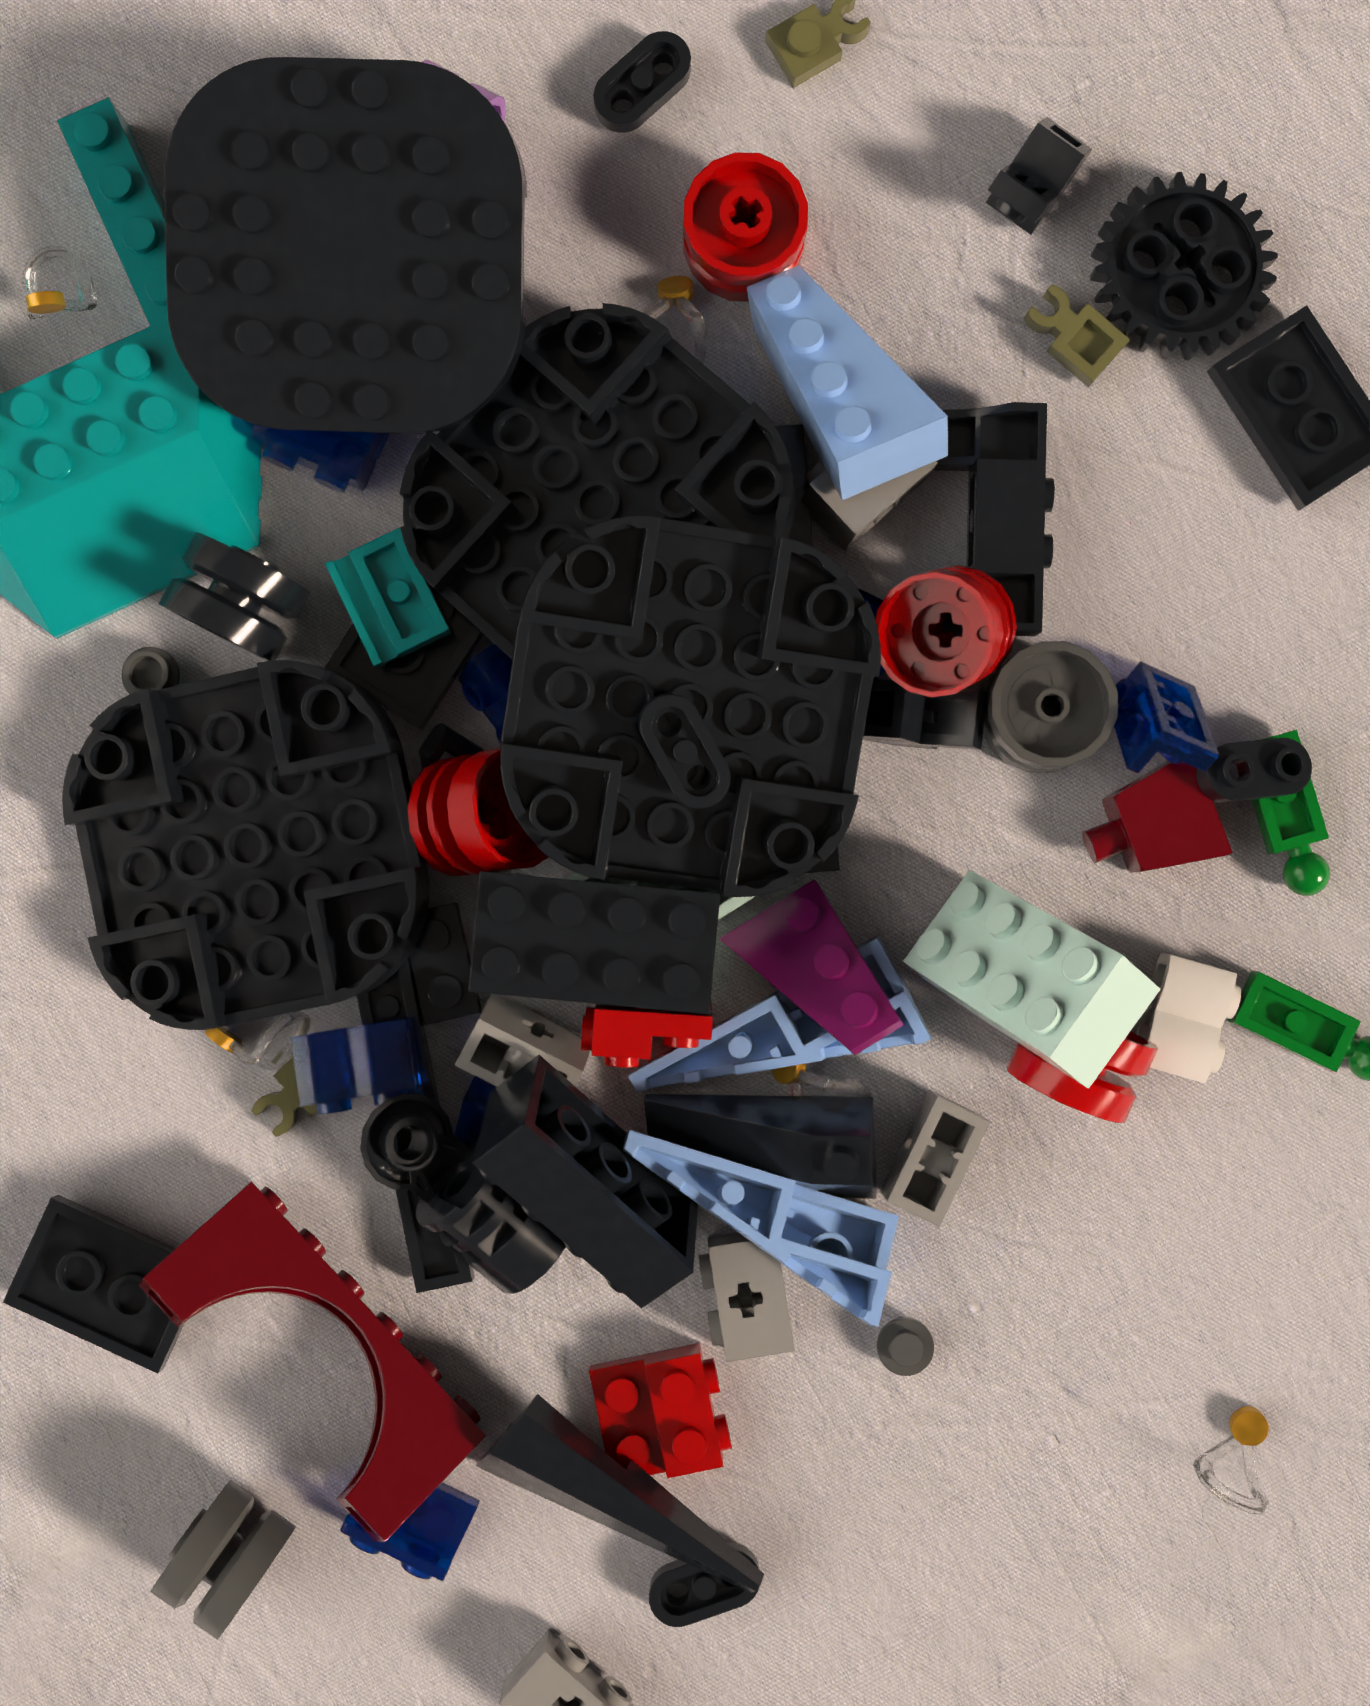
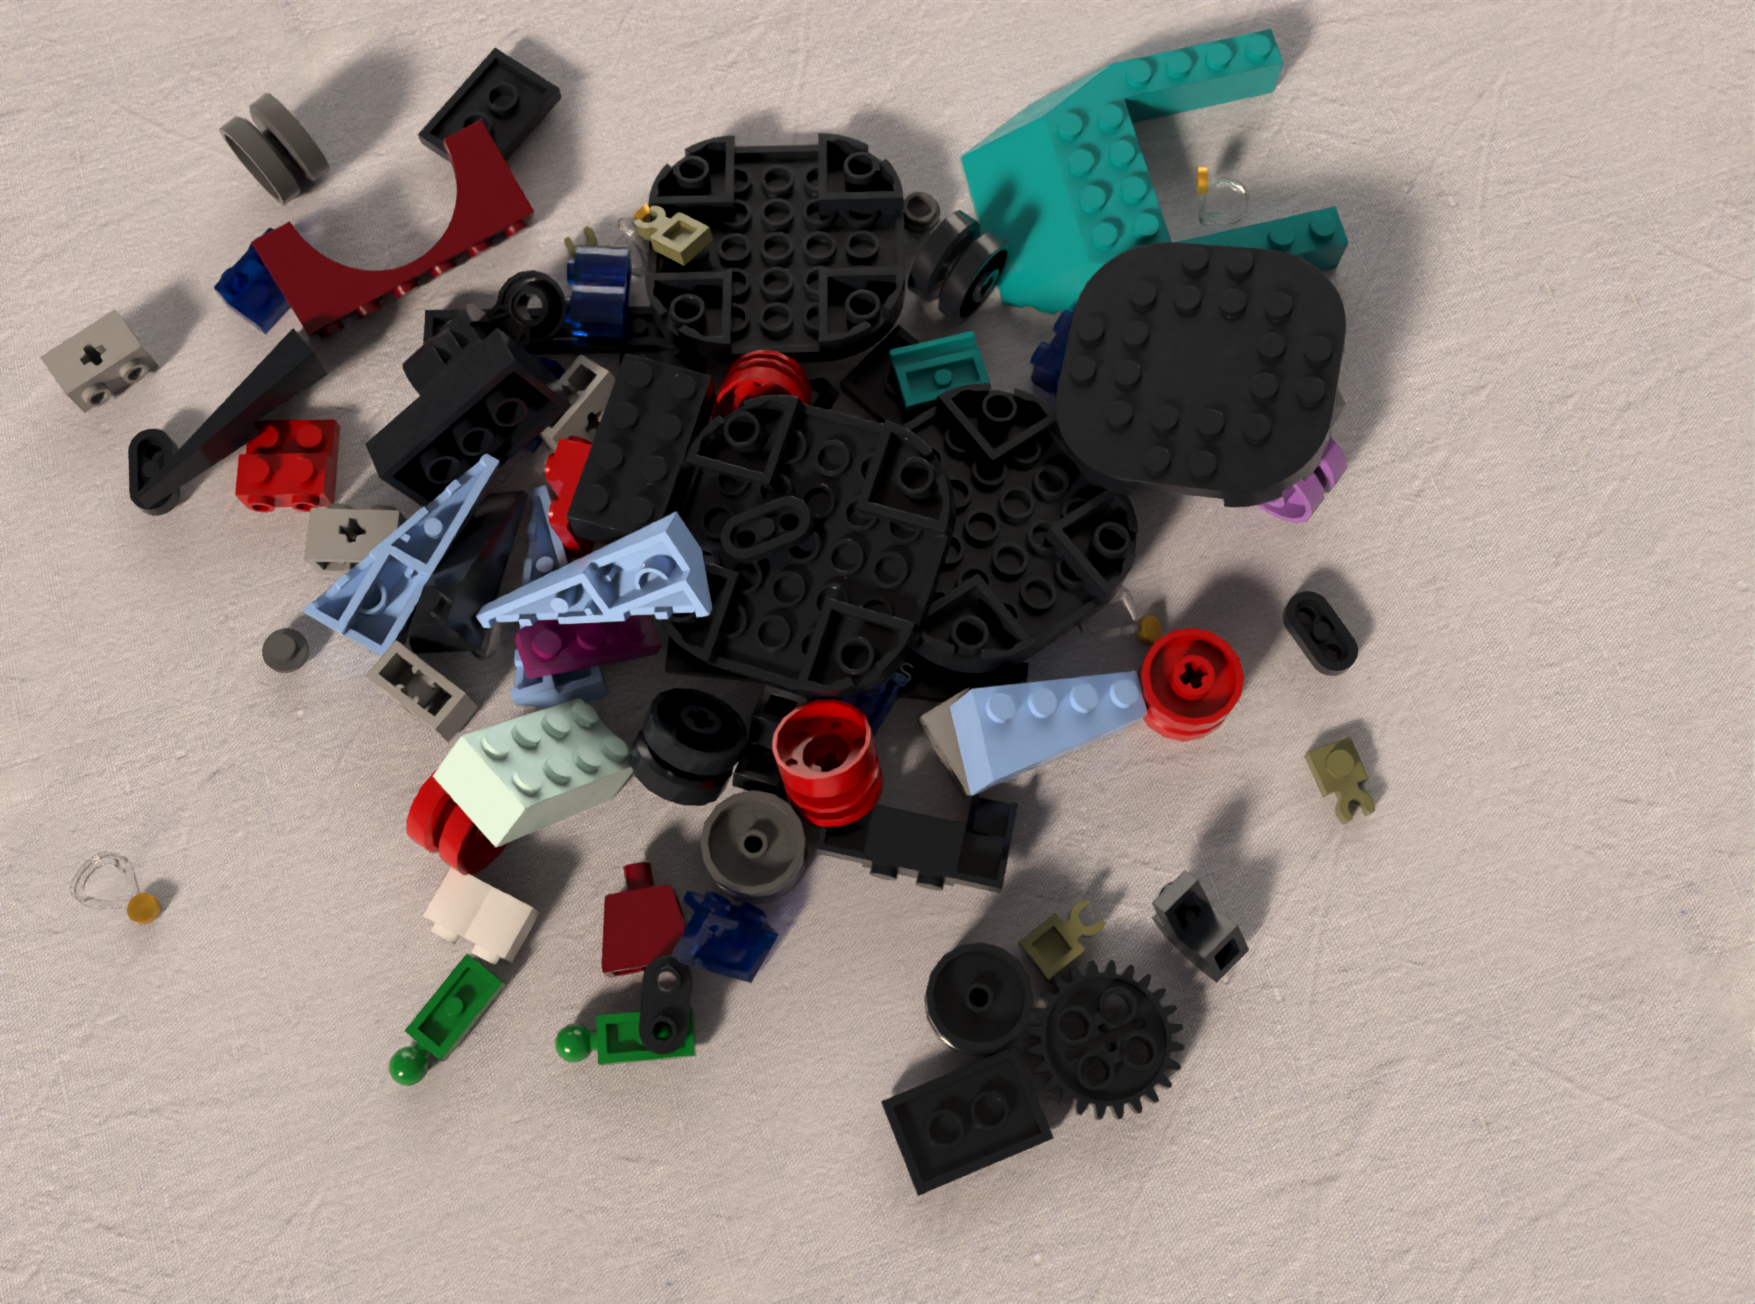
camera: 100 degrees right, 15 degrees down
none -> light blue wedge [475,512,712,628]
none -> black wheel [629,688,748,806]
none -> olive plate [634,206,713,266]
none -> black wheel [924,942,1033,1056]

